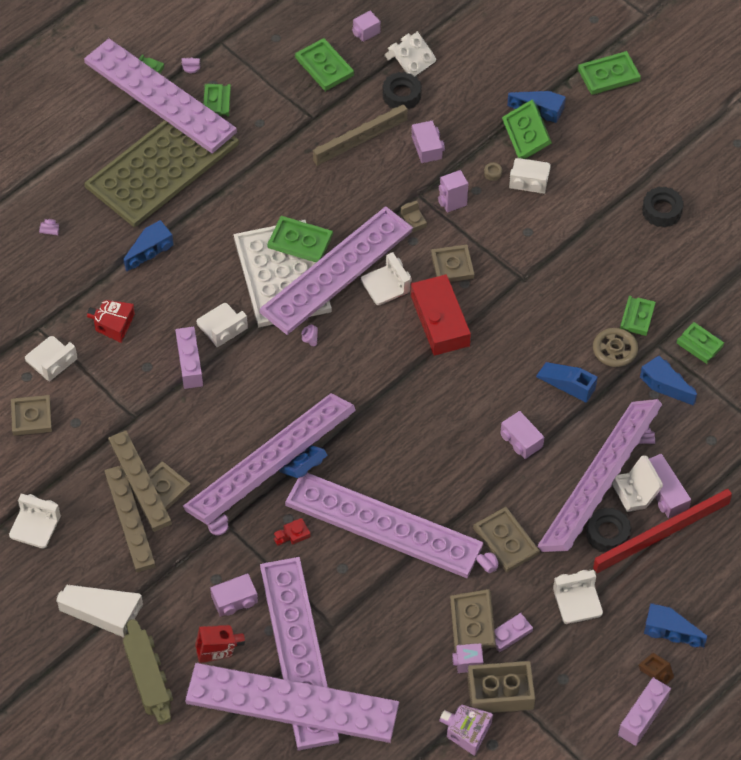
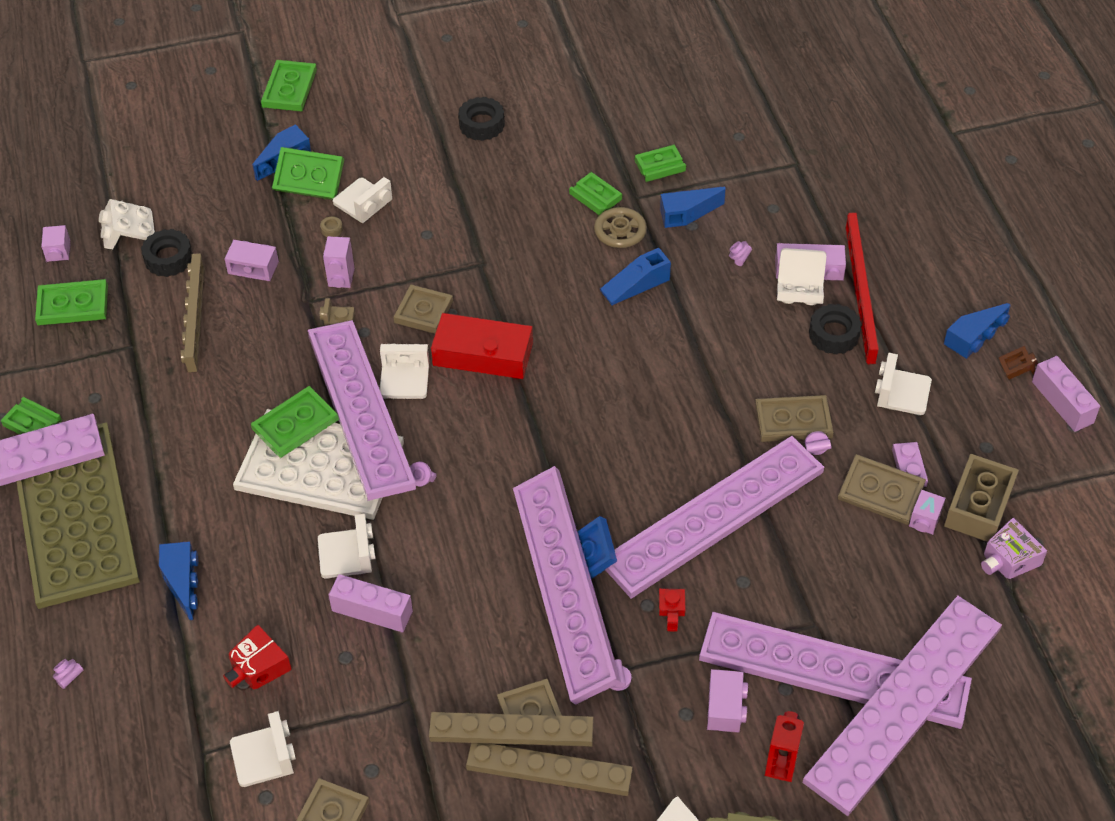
camera: 60 degrees left, 5 degrees down
lavender brick [500,411,544,459] -> none
lavender plate [537,399,662,552] -> none

